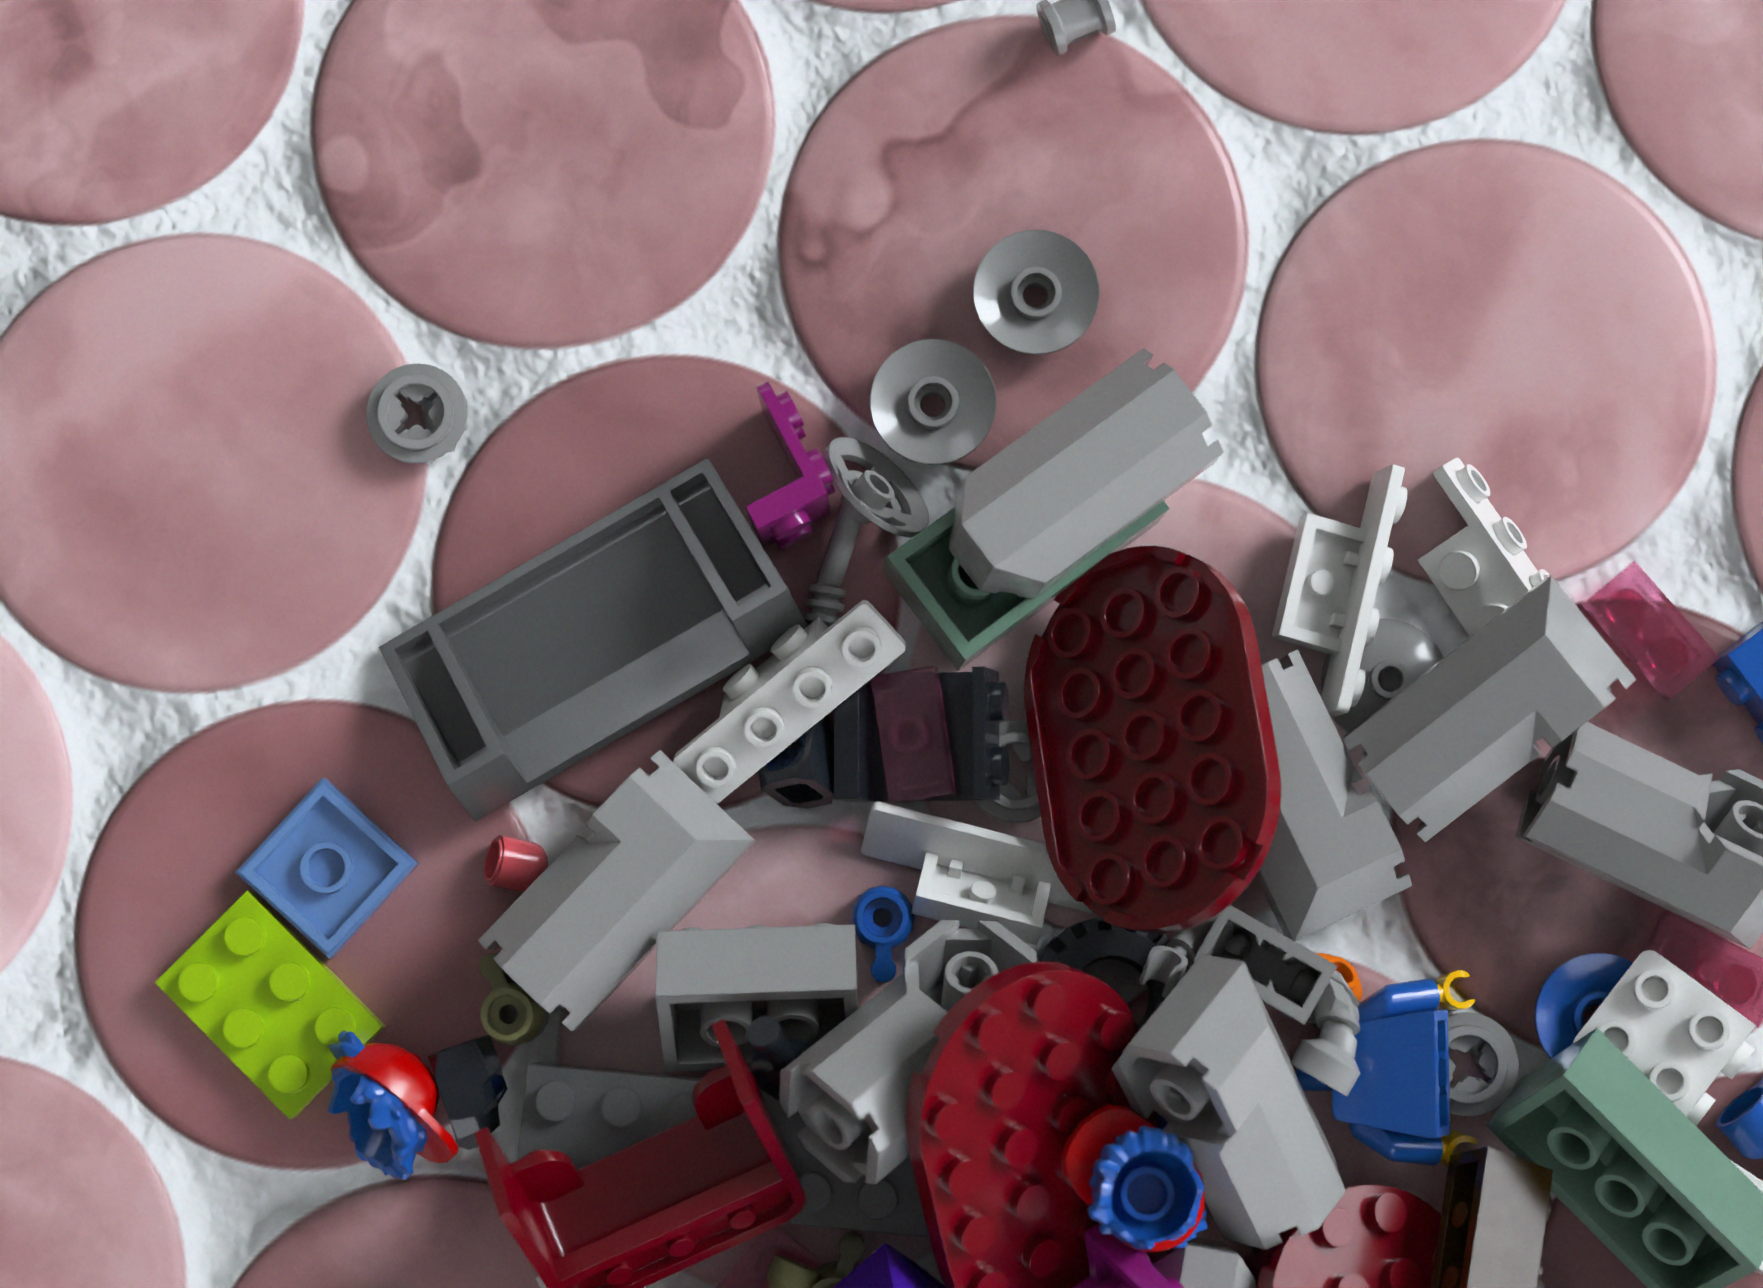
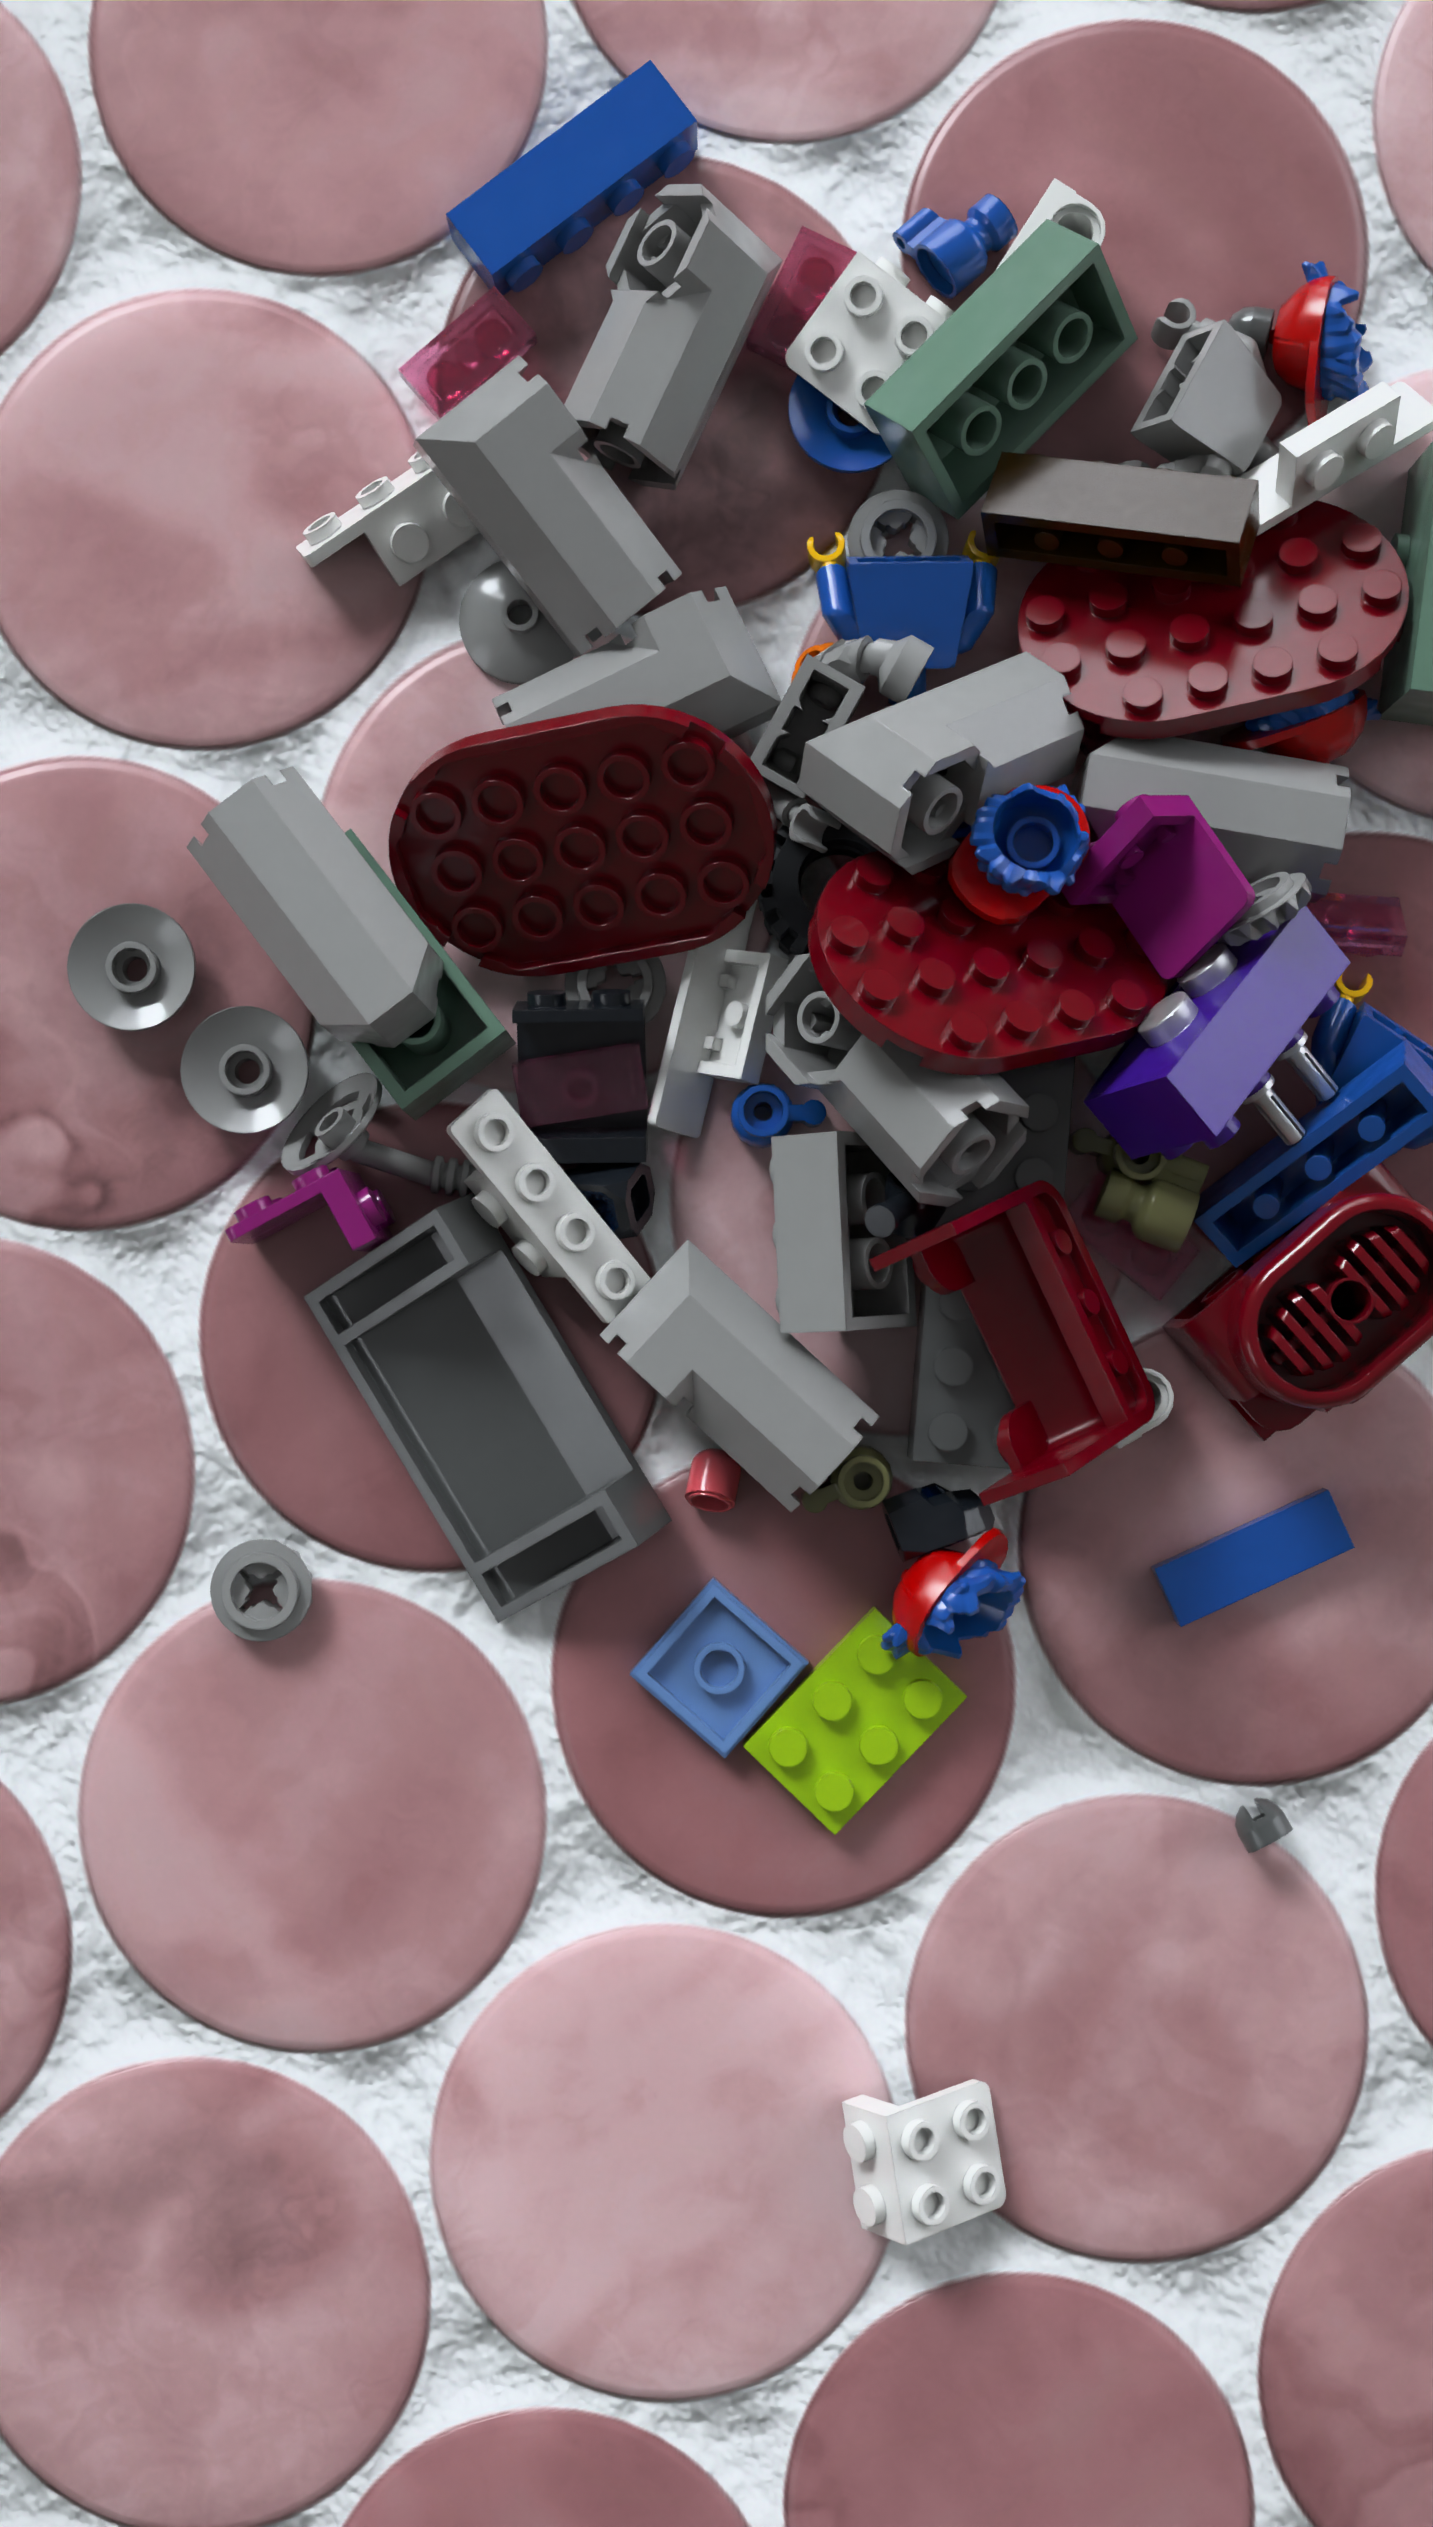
camera: 90 degrees left, 5 degrees up
white bracket [1271,464,1407,718] -> none

